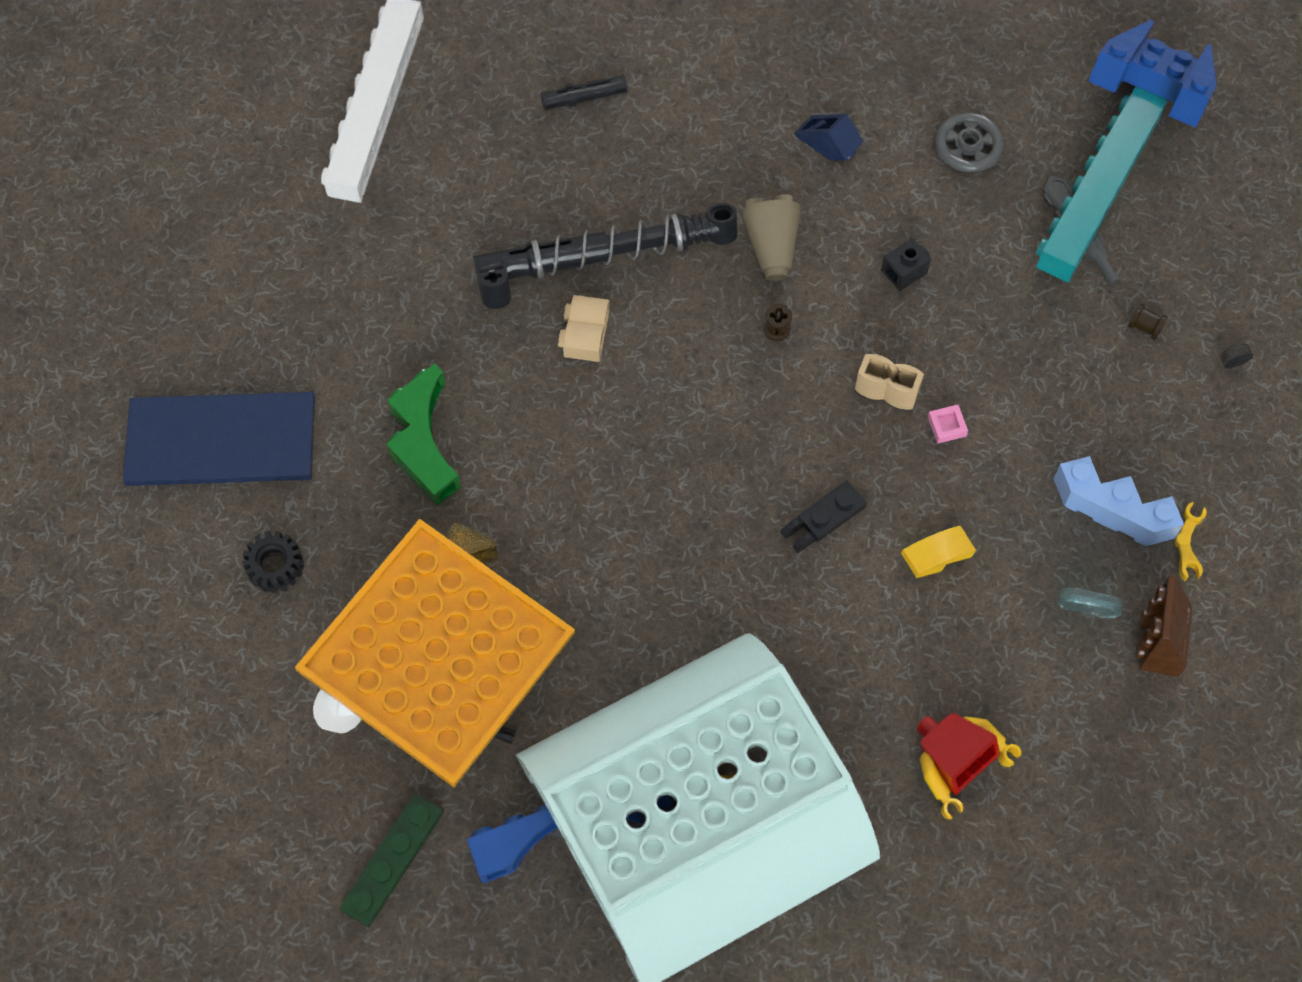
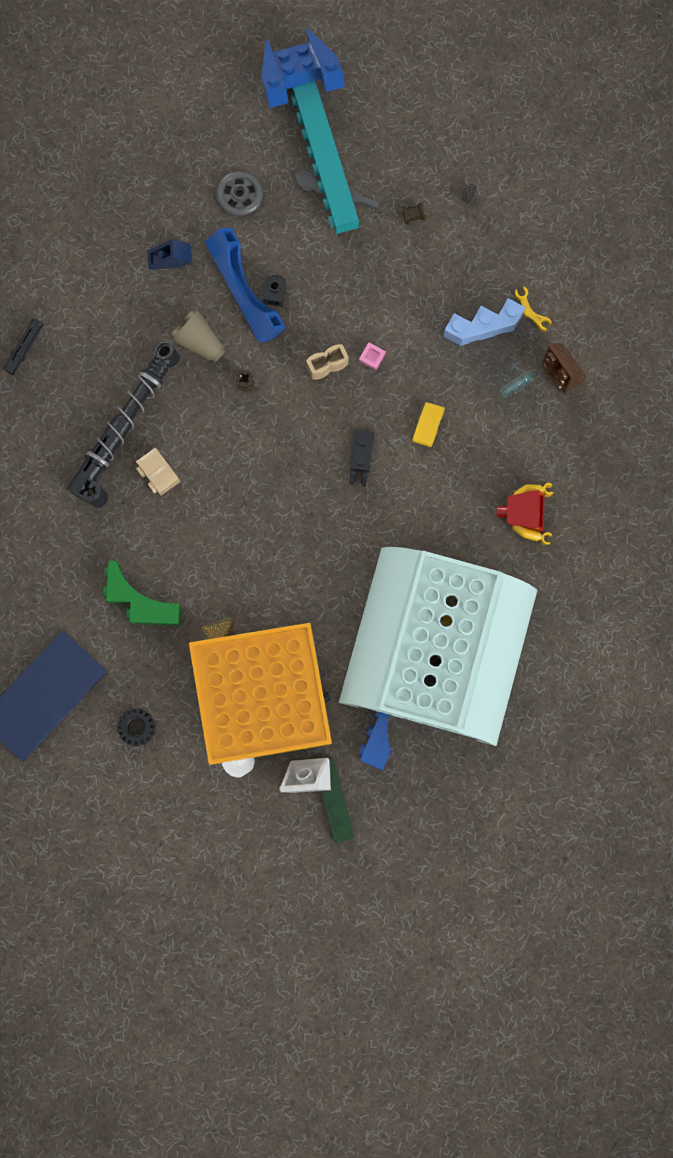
camera: 45 degrees left, 15 degrees up
none -> blue arch [205,227,286,343]
none -> white slope [280,758,331,793]

